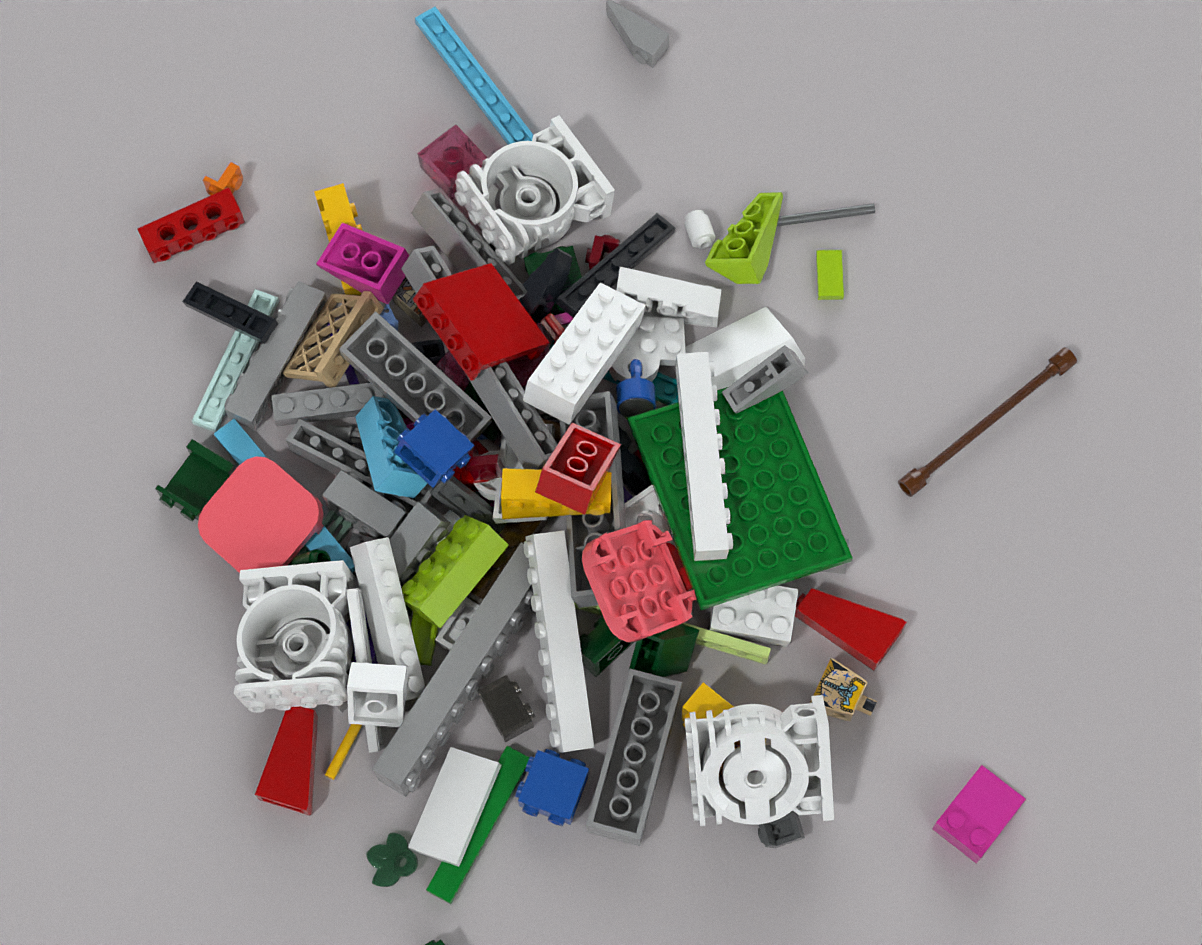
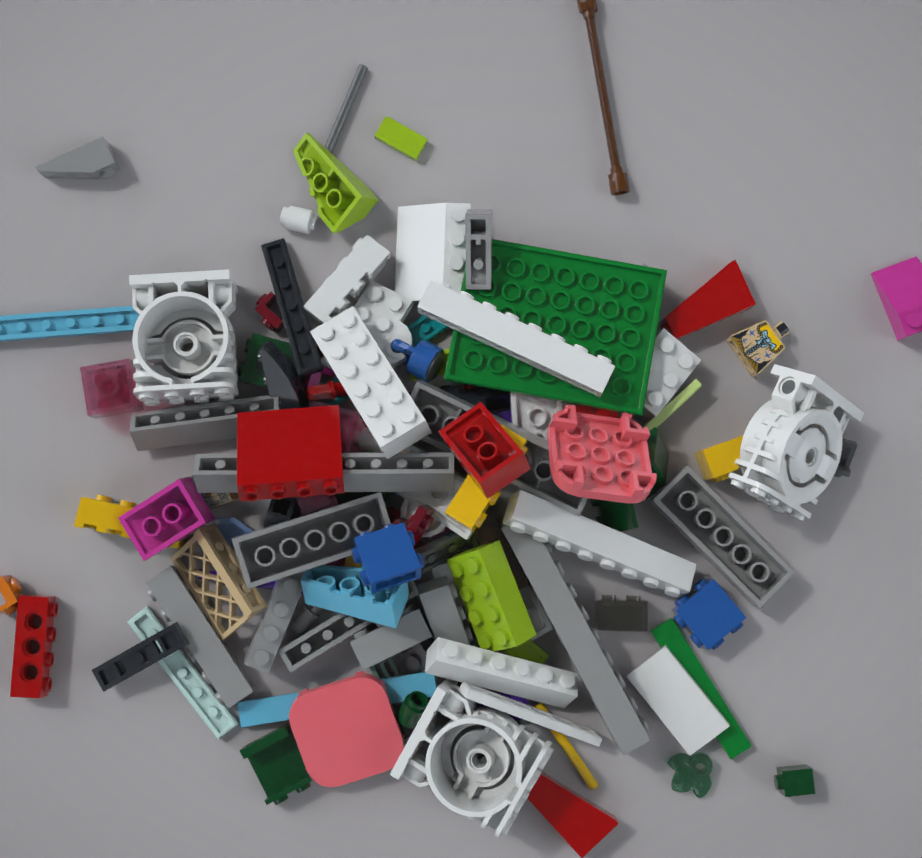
camera: 65 degrees left, 15 degrees up
white slope [347,662,407,727] -> none

